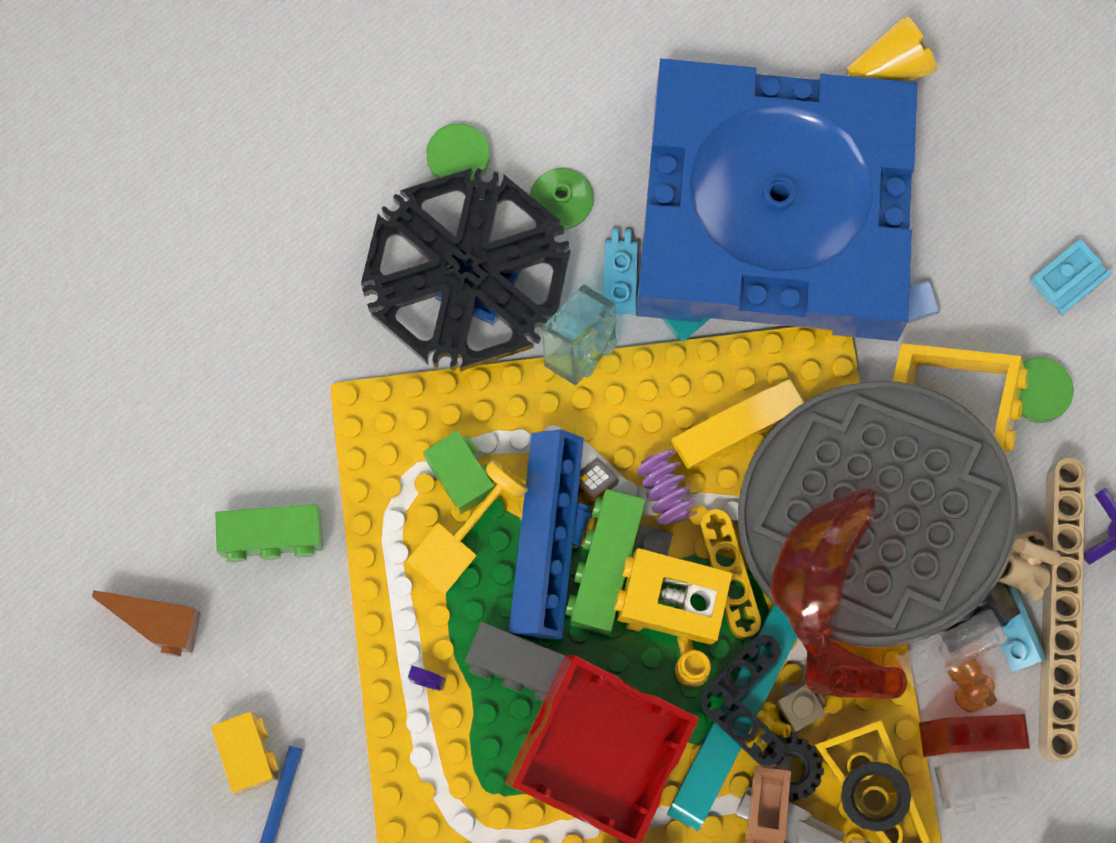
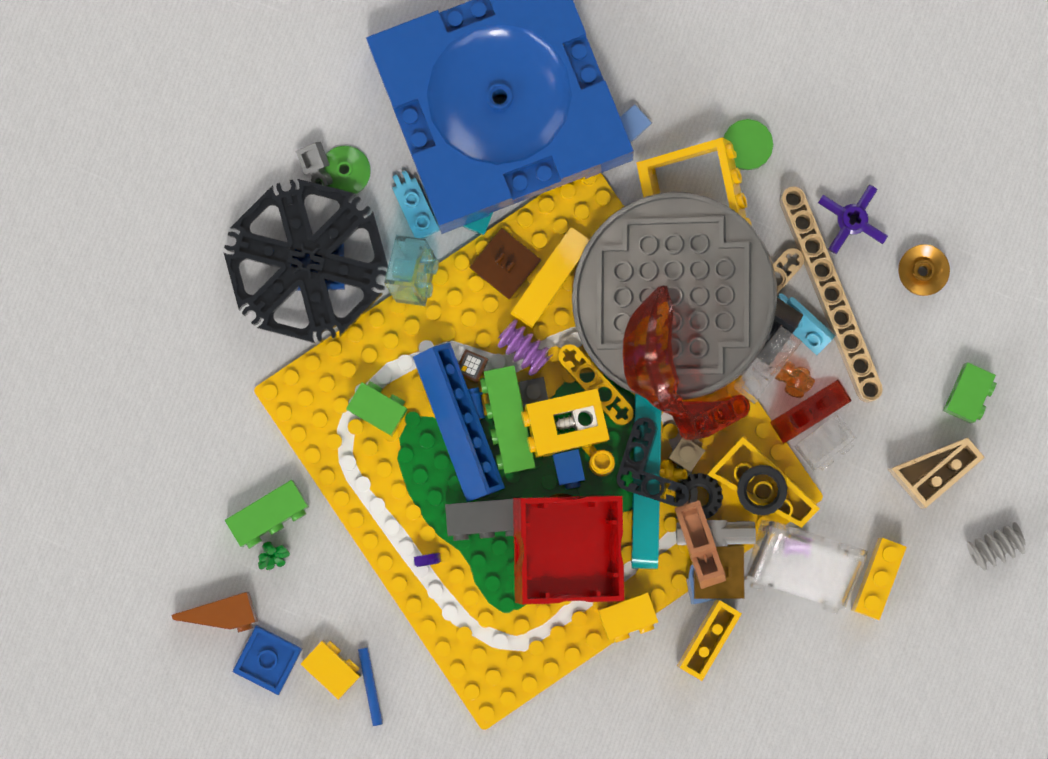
camera: 25 degrees left, 10 degrees up
yellow piece [406,459,528,594] -> none
bright green tile [426,123,490,181] -> none
tan pin [998,539,1061,601] -> none
medium azure plate [1029,239,1112,316] -> none
none -> blue tile [232,625,303,695]
none -> green plant [258,541,290,570]
none -> dark grey plate [296,141,333,186]
none -> reddish brown piece [469,228,541,300]
none -> blue brick [553,449,585,490]

